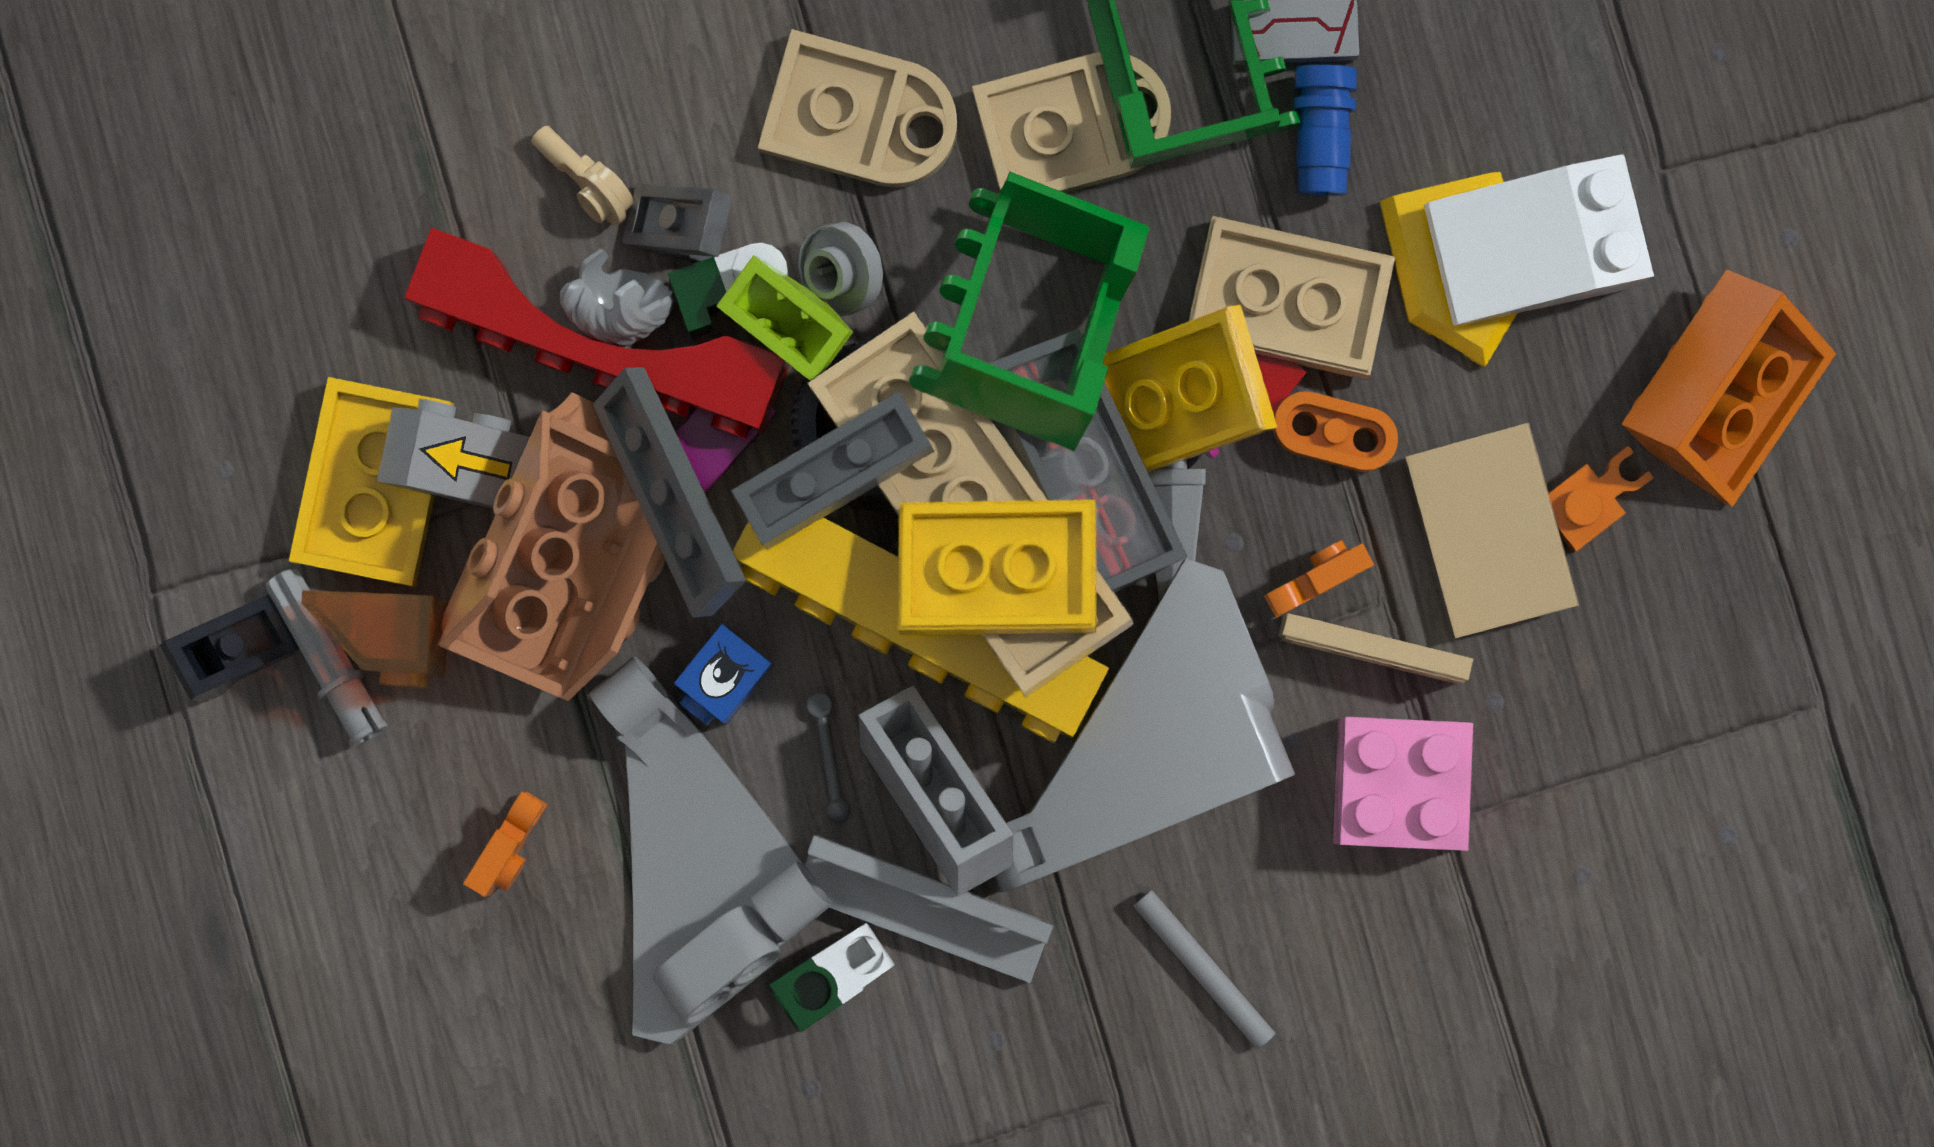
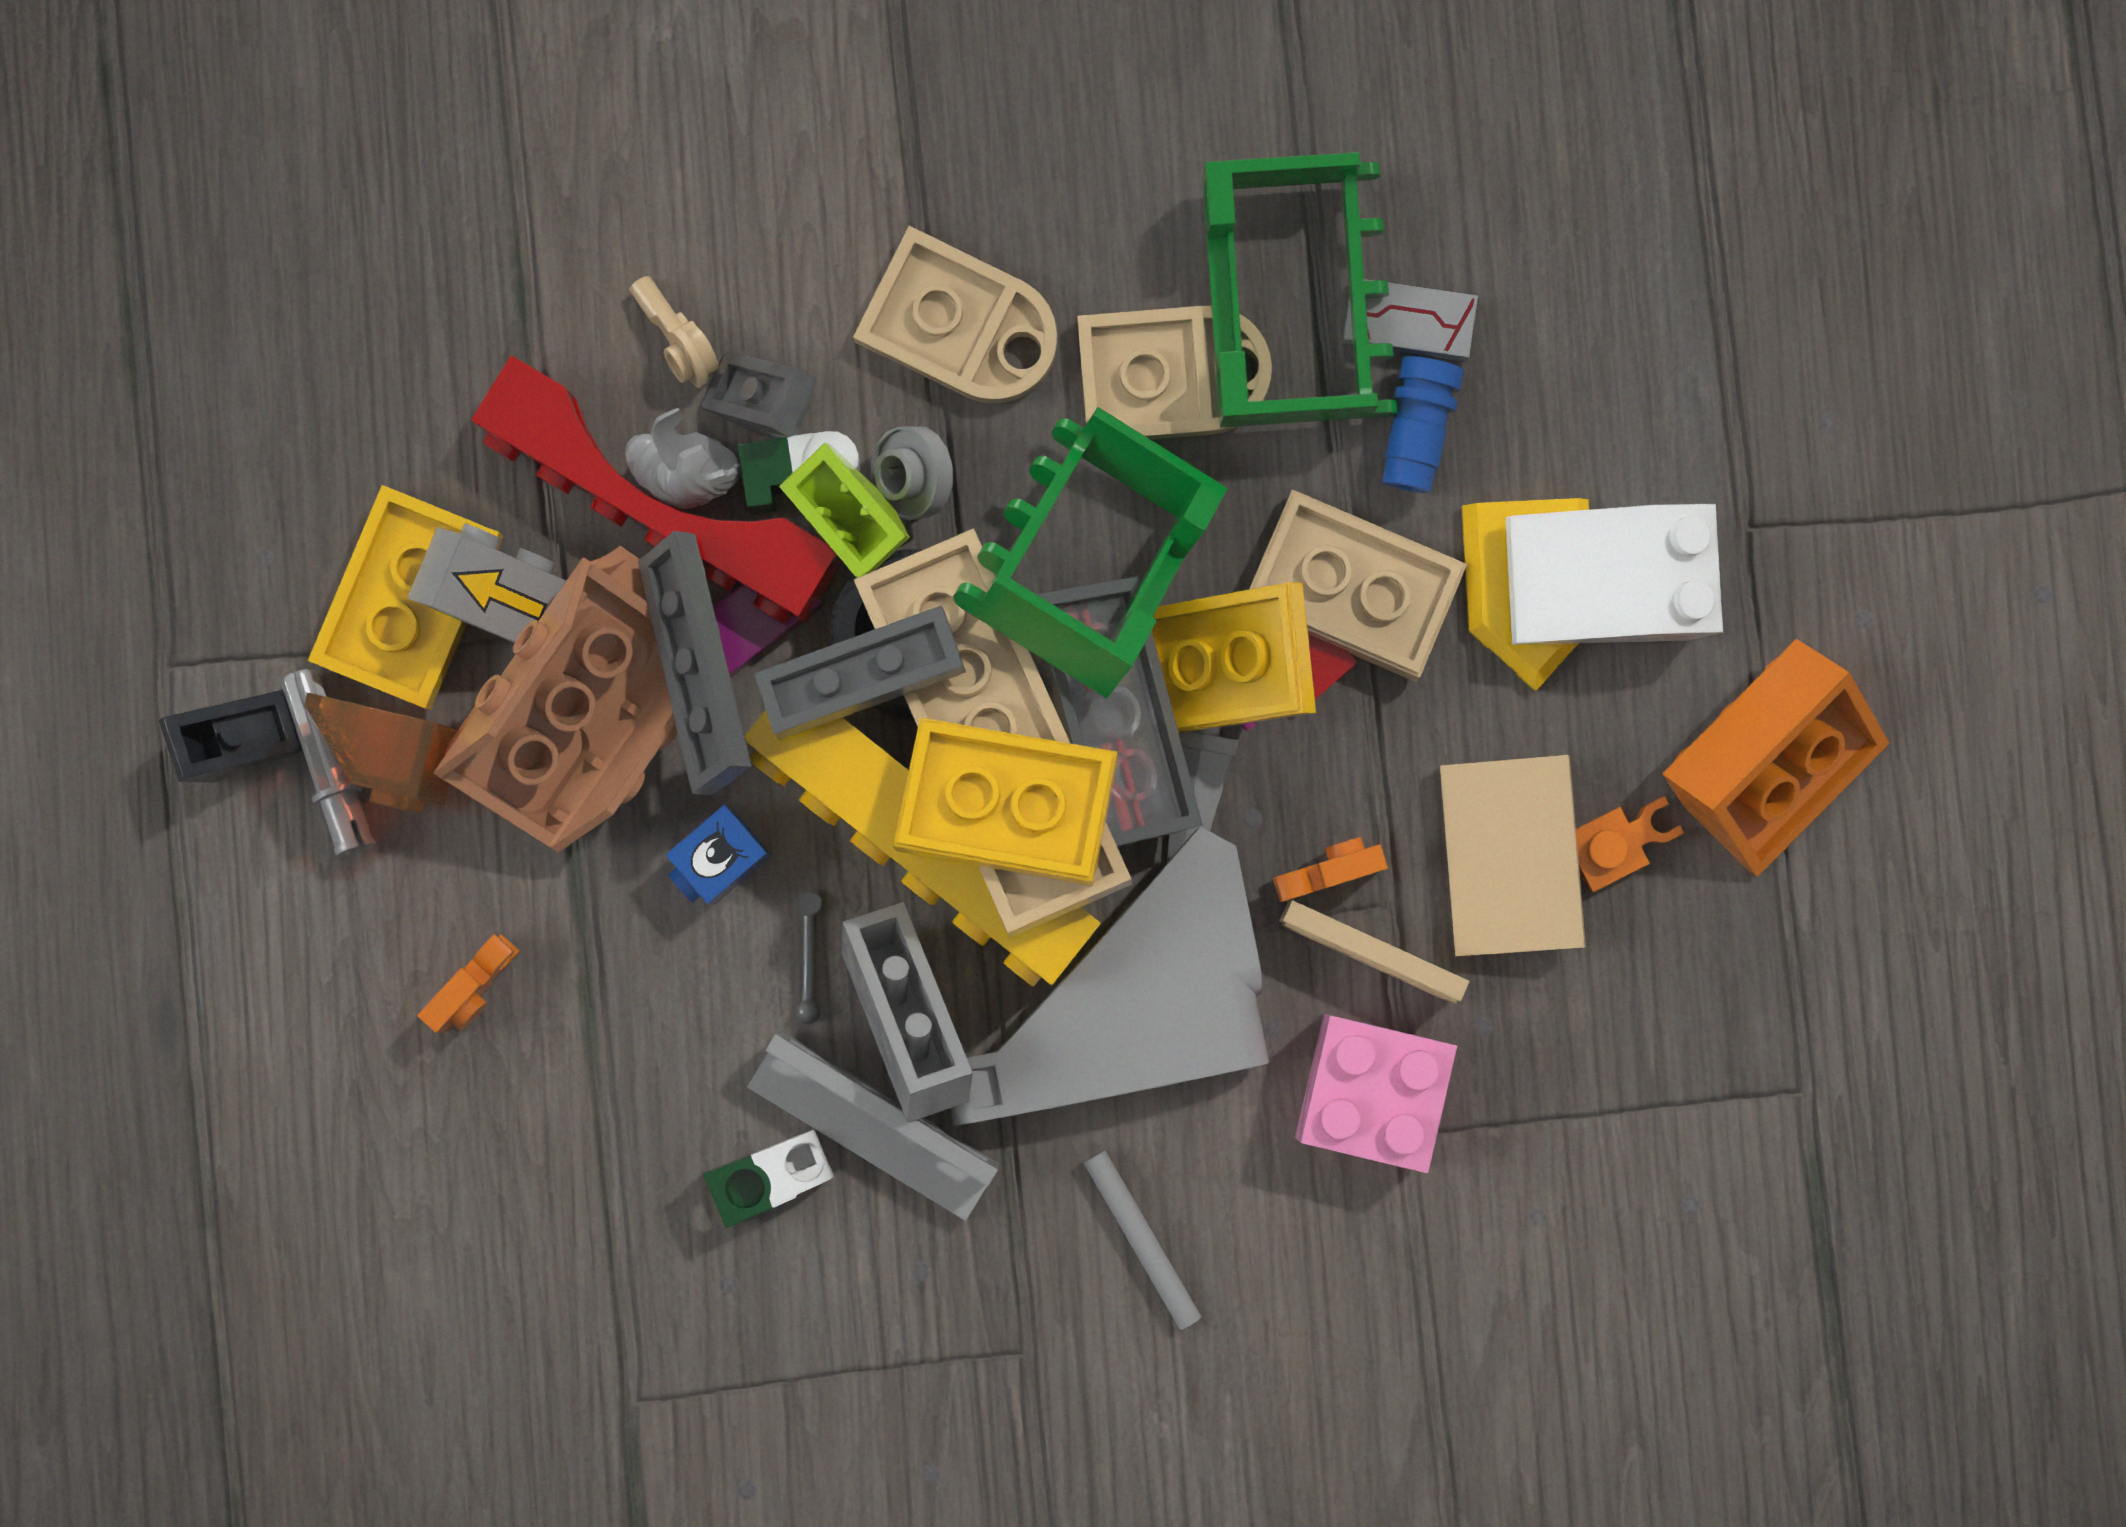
camera: 10 degrees right, 0 degrees up
light grey panel [587,656,832,1045] -> none
orange plate [1273,391,1398,472] -> none

